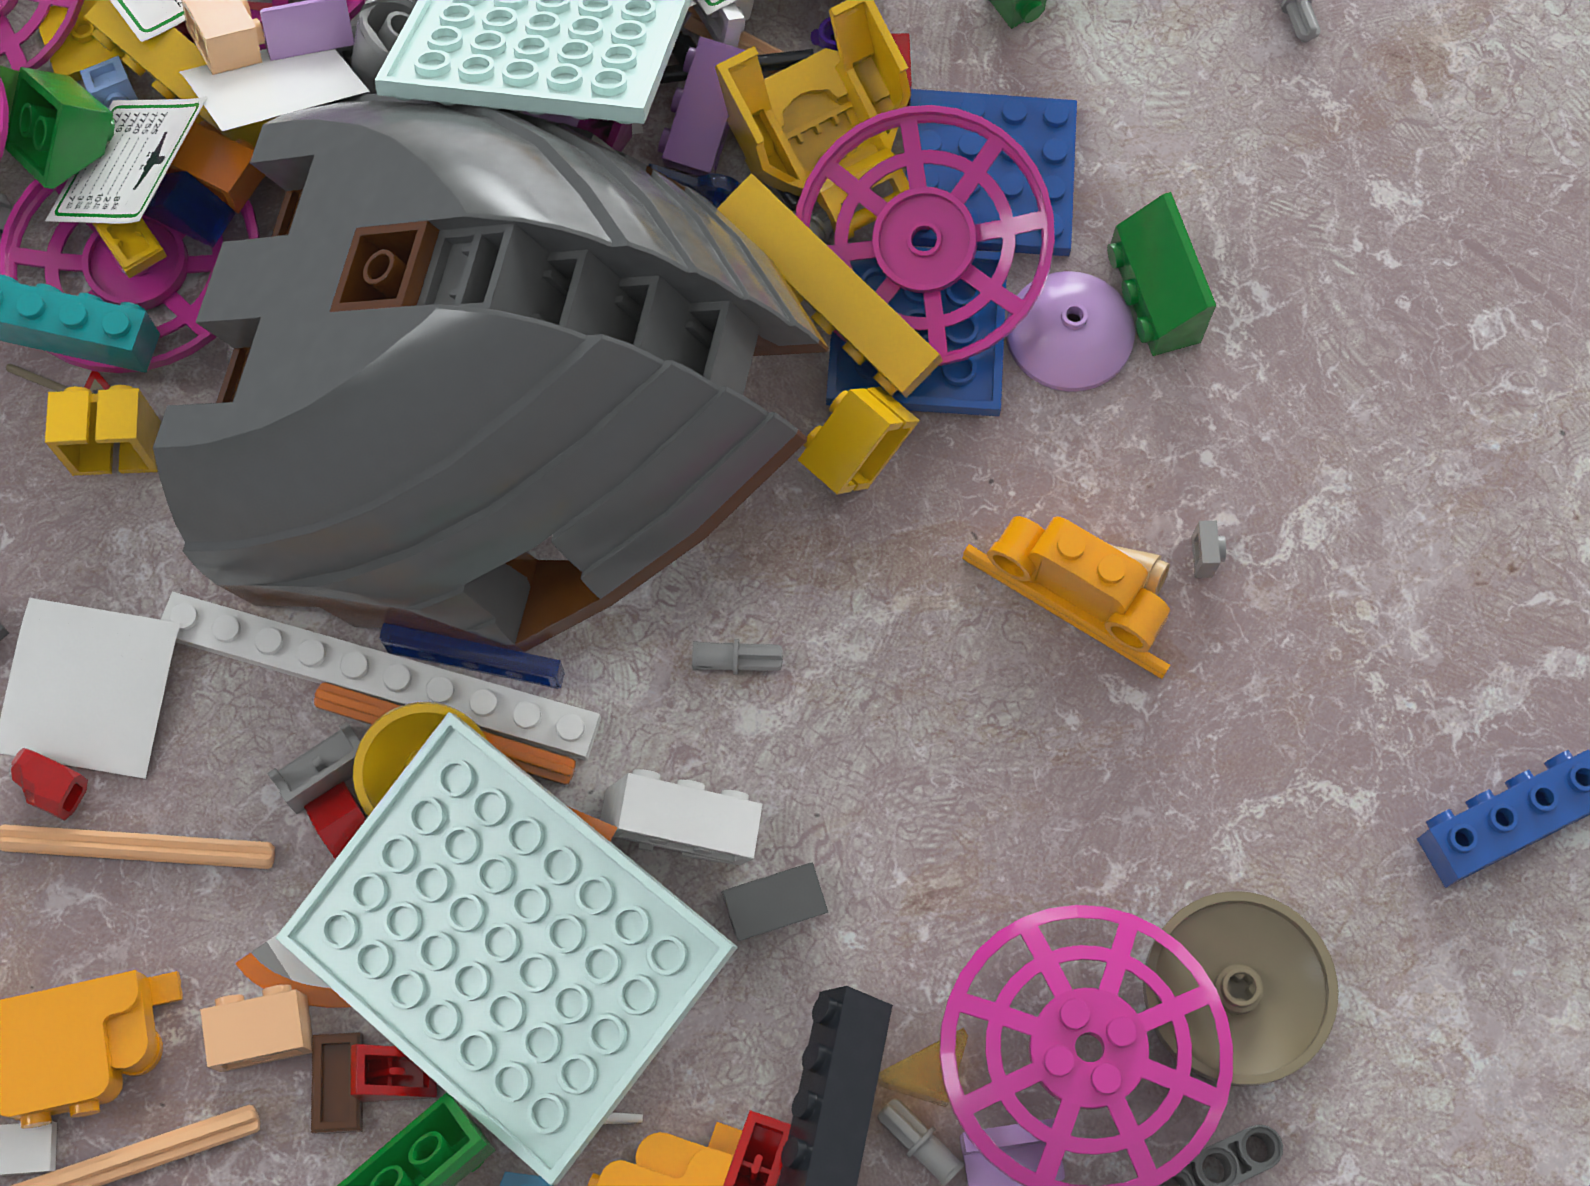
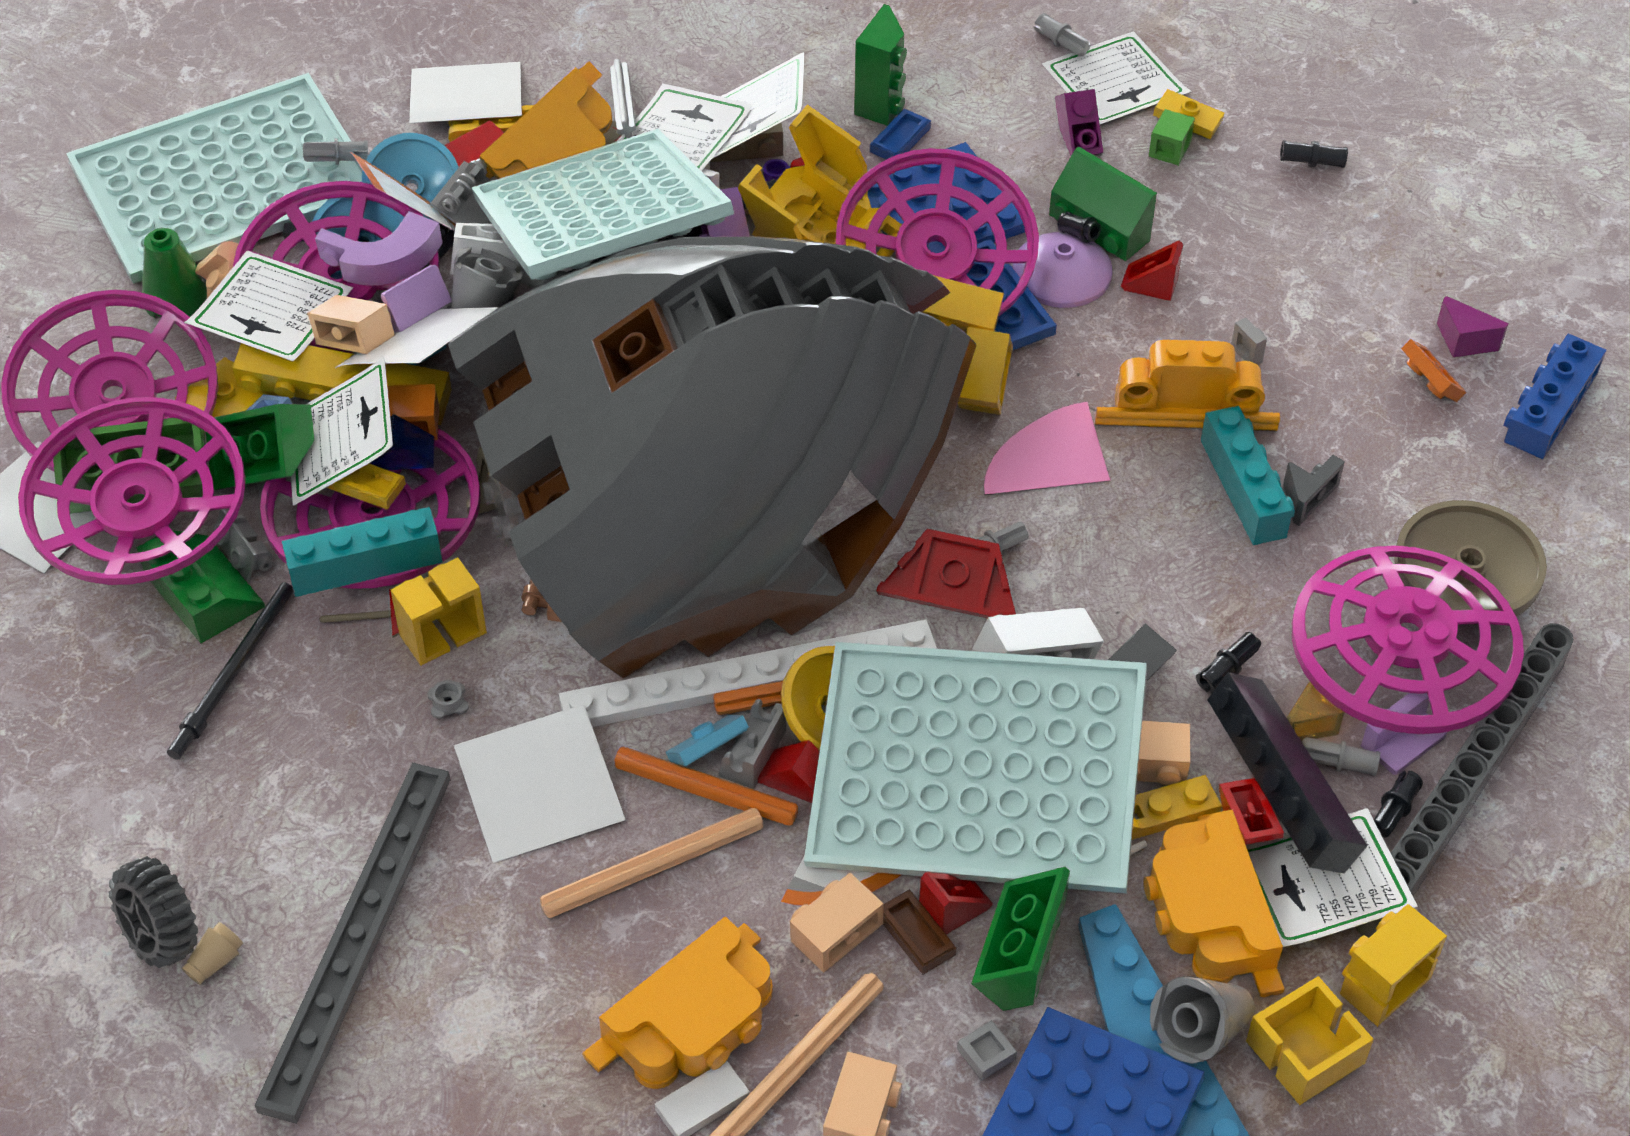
camera: 30 degrees left, 20 degrees down
red rock [11,748,88,821] -> none
clear blue tile [379,623,565,689] -> none
none -> light grey plate [427,680,469,719]
none -> orange axle [614,746,798,826]
none -> medium azure plate [665,715,749,766]
none -> blue tile [870,108,931,160]
none -> red wing [876,528,1016,619]
none -> bright pink sticker [984,402,1110,494]
none -> white sticker [1042,31,1192,124]
none -> magenta slope [1055,89,1104,156]
none -> black pin [1057,211,1101,243]
none -> red slope [1121,240,1184,301]
none -> yellow plate [1132,775,1222,840]
none -> light nougat brick [1137,721,1190,785]
none -> bright green brick [1148,109,1195,166]
none -> yellow plate [1153,89,1225,140]
none -> black axle [1196,632,1261,693]
none -> teal brick [1201,406,1295,546]
none -> black pin [1280,140,1348,168]
none -> dark grey slope [1284,455,1345,526]
none -> orange plate [1401,339,1467,402]
none -> magenta slope [1437,296,1509,357]

